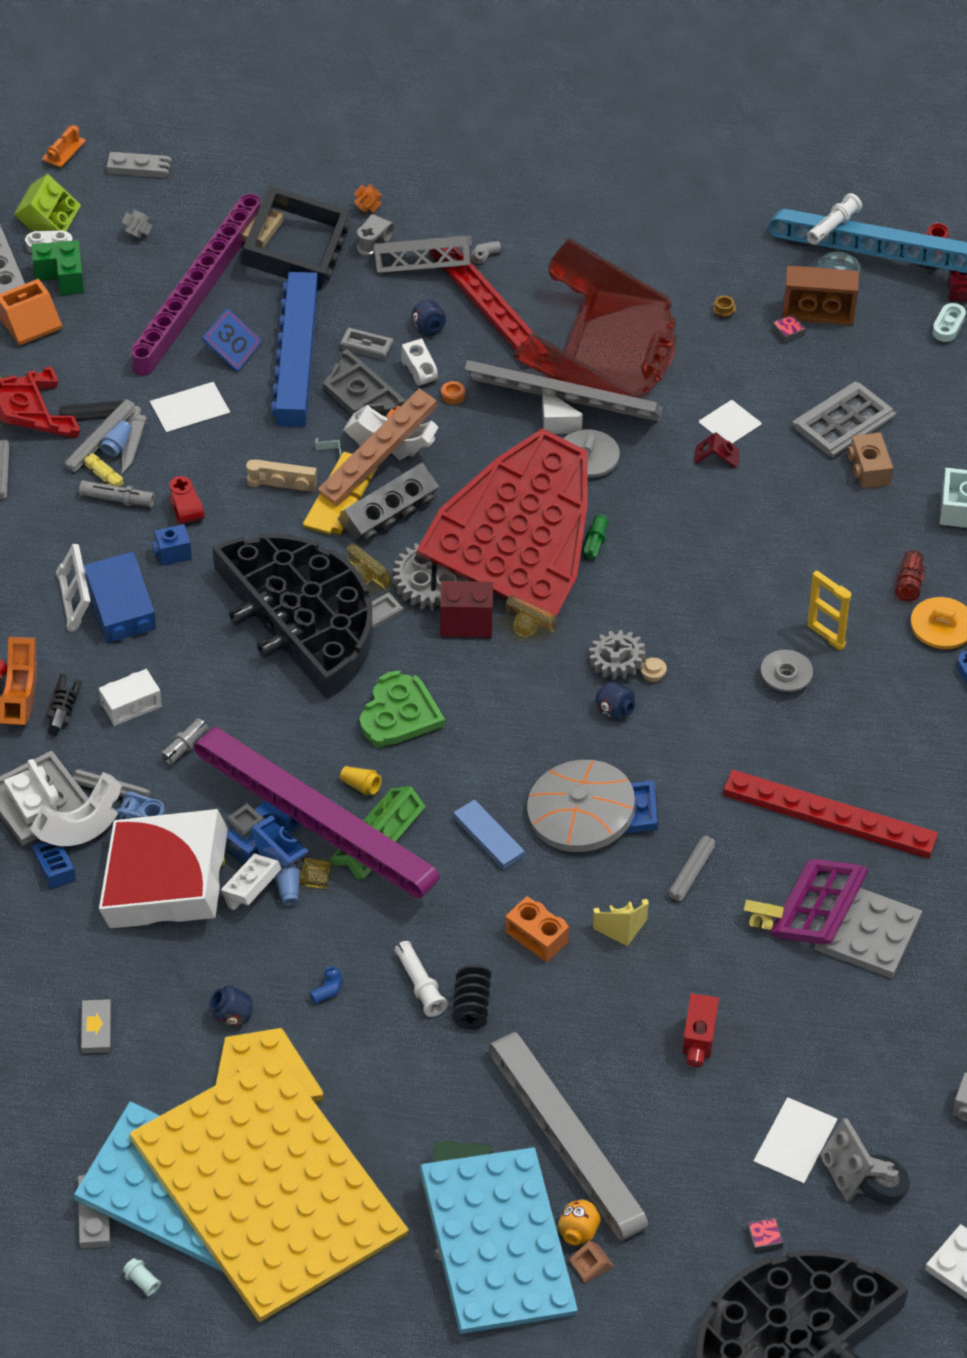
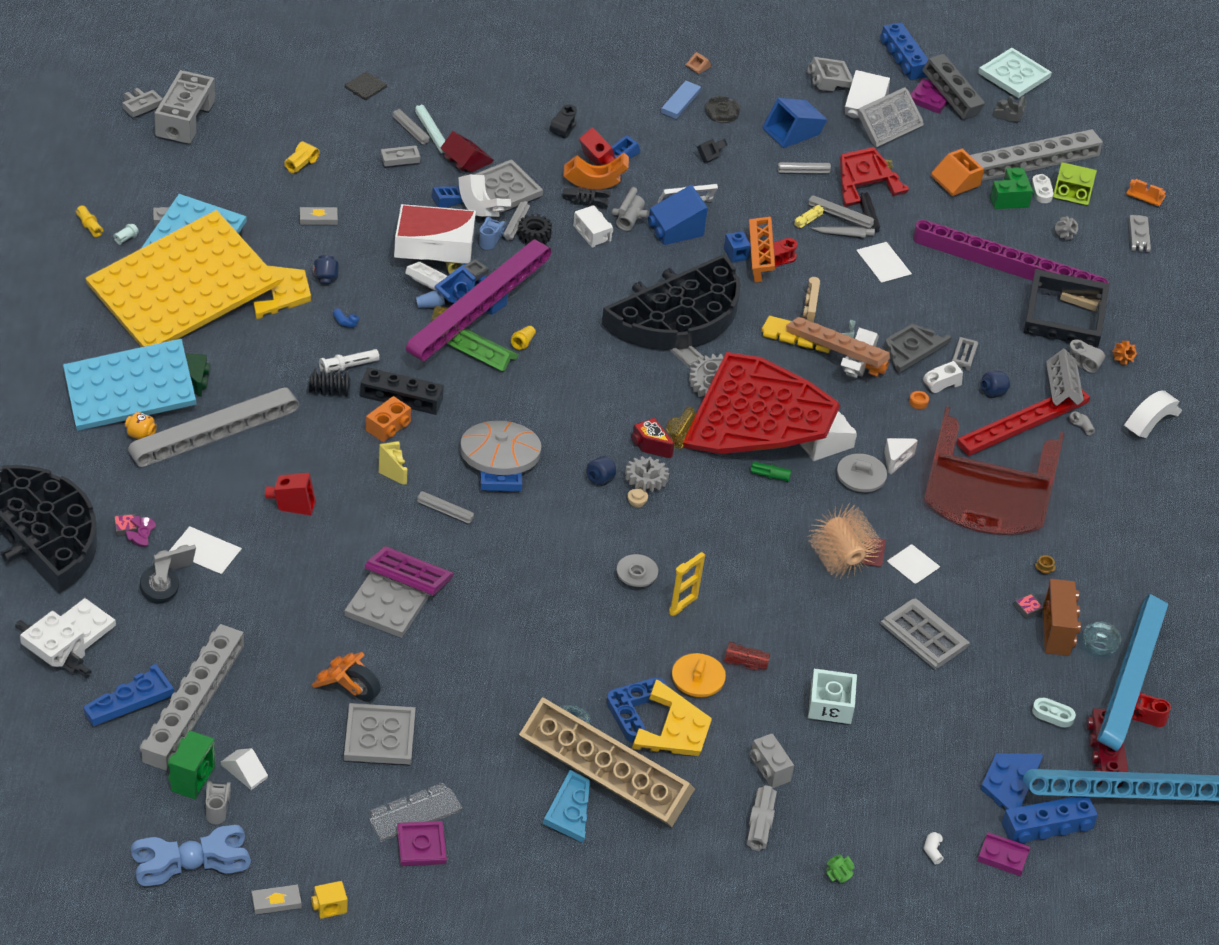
camera: 85 degrees right, 5 degrees down
white bracket [4,759,59,824] -> none
light grey pin [79,480,156,508] -> none
medium blue cone [100,420,132,457] -> none
light grey pin [160,718,208,766] -> none
blue piece [201,308,262,372] -> none
blue brick [272,272,318,427] -> none
dark grey brick [337,463,439,543] -> none
clear yellow tile [346,543,392,590] -> none
bright green plate [359,670,445,748] -> none
dark red slope [440,581,493,638] -> none
medium blue tile [453,799,525,870] -> none
light grey plate [465,360,663,421] -> none
nougat slope [568,1240,614,1283] -> none
red plate [723,769,938,859] -> none
light yellow tile [744,900,784,930] -> none
white pin [806,193,862,245] -> none
medium nougat brick [847,432,893,489] -> none
none -> yellow pin [75,205,103,237]
none -> magenta piece [125,516,156,547]
none -> black brick [360,367,444,415]
none -> black tyre [518,214,552,245]
none -> light grey pin [612,187,649,231]
none -> slope [631,418,674,458]
none -> orange fence [749,217,775,283]
none -> light nougat piece [807,503,883,578]
none -> white arch [1124,391,1182,438]

